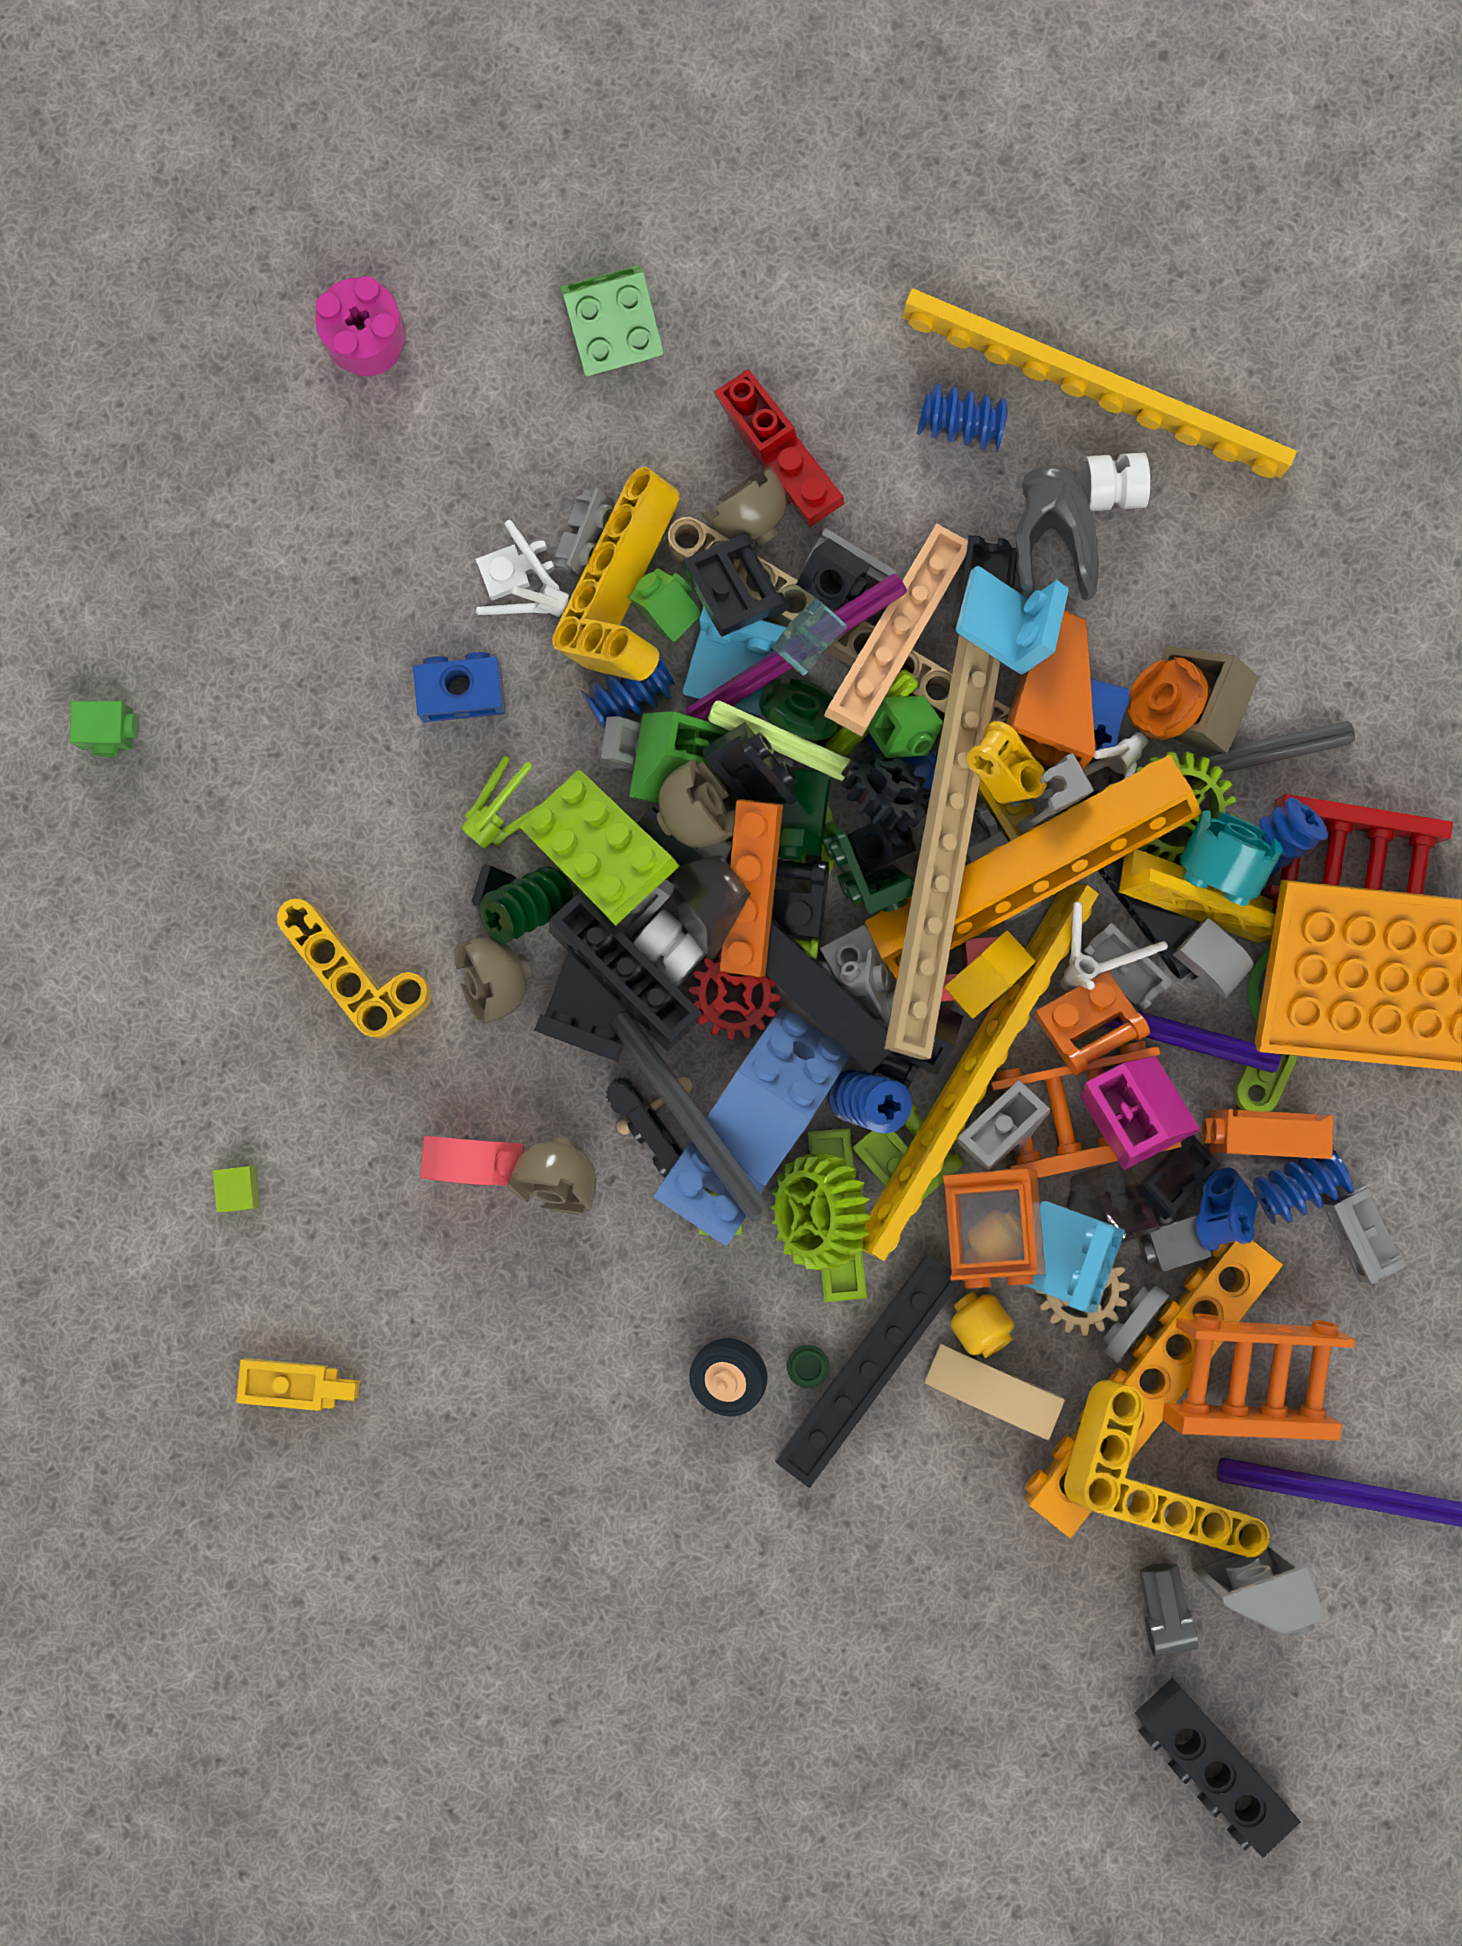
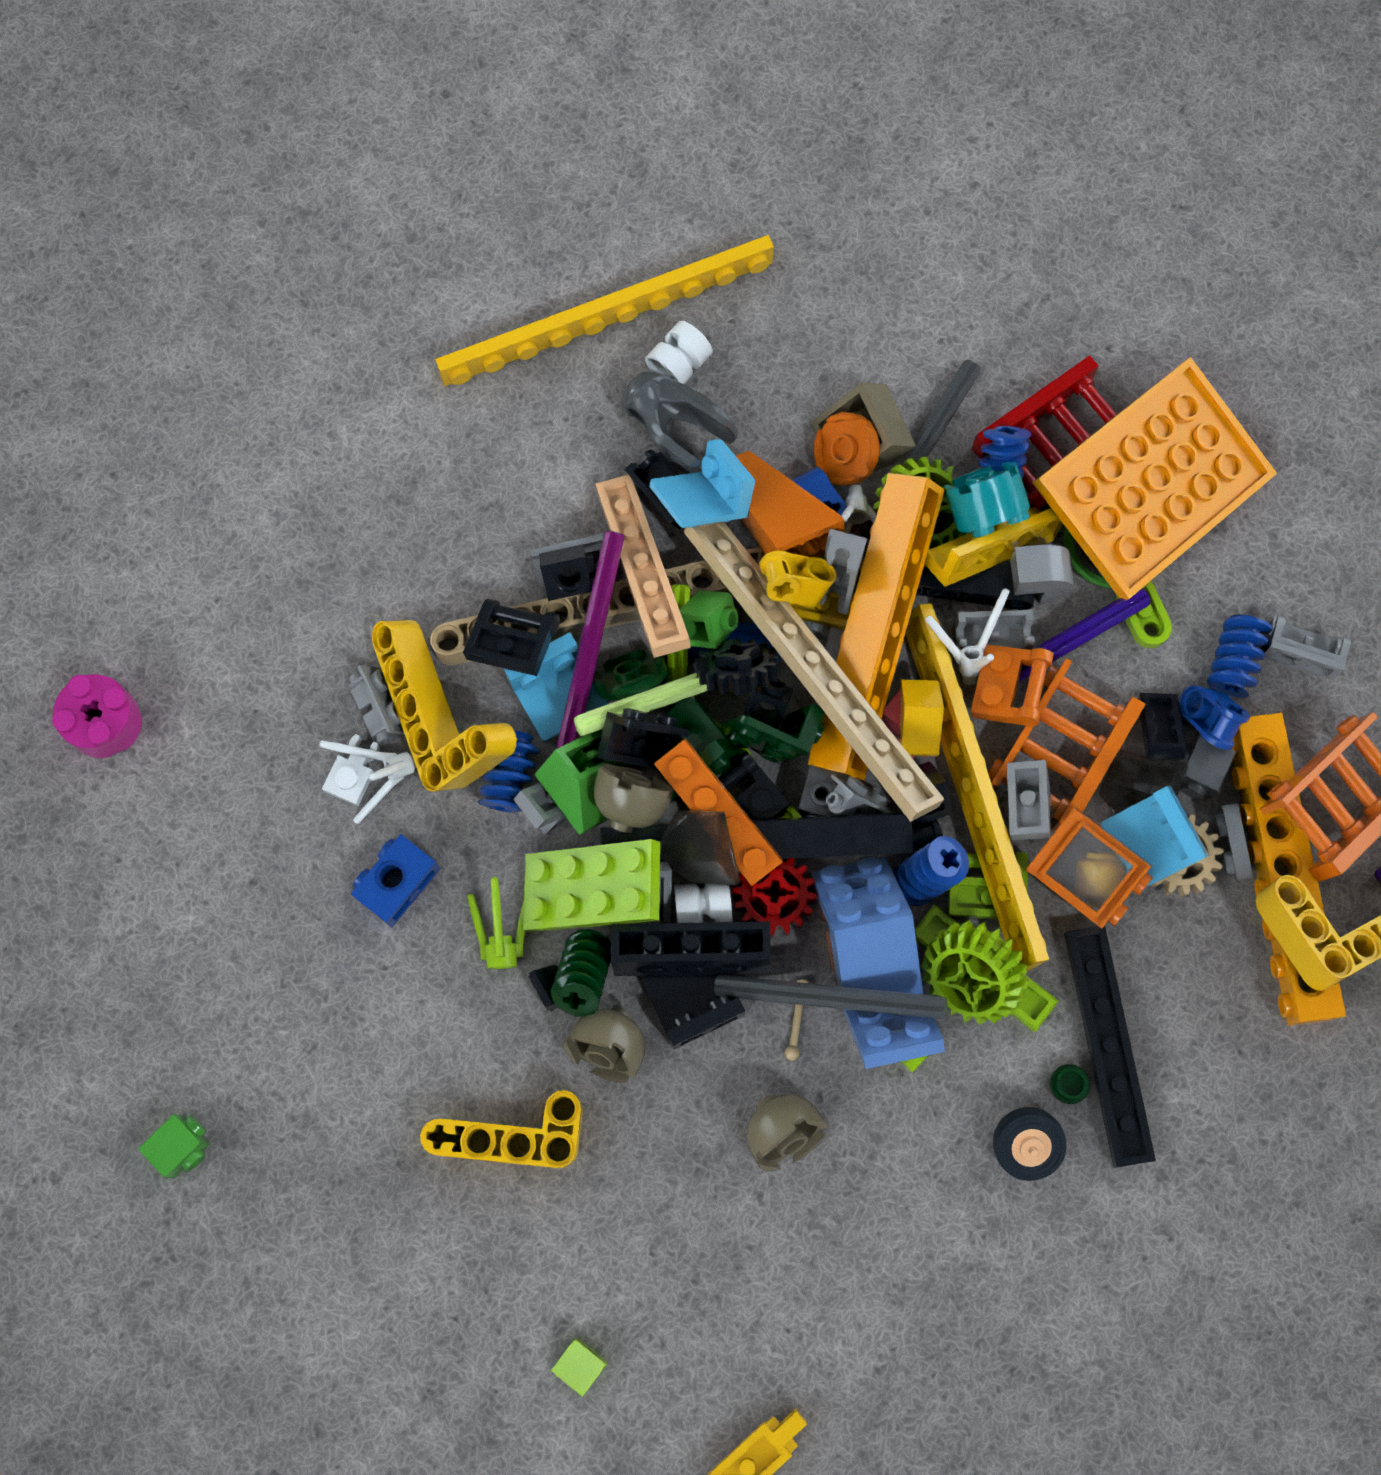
camera: 45 degrees left, 10 degrees down
coral brick [420,1136,523,1186] -> none
bracket [559,265,663,376] -> none
black hinge [605,1076,684,1178] -> none
bright green brick [628,568,702,643] -> none
dark tan cylinder [702,466,787,546] -> none
red slope [714,369,844,527] -> none
clear light blue panel [772,597,847,676] -> none
blue piece [917,383,1008,453] -> none
tan slope [924,1343,1065,1440] -> none
yellow head [950,1292,1014,1358] -> none
dark pink slope [1080,1056,1200,1170] -> none
orange window [1201,1109,1334,1159] -> none

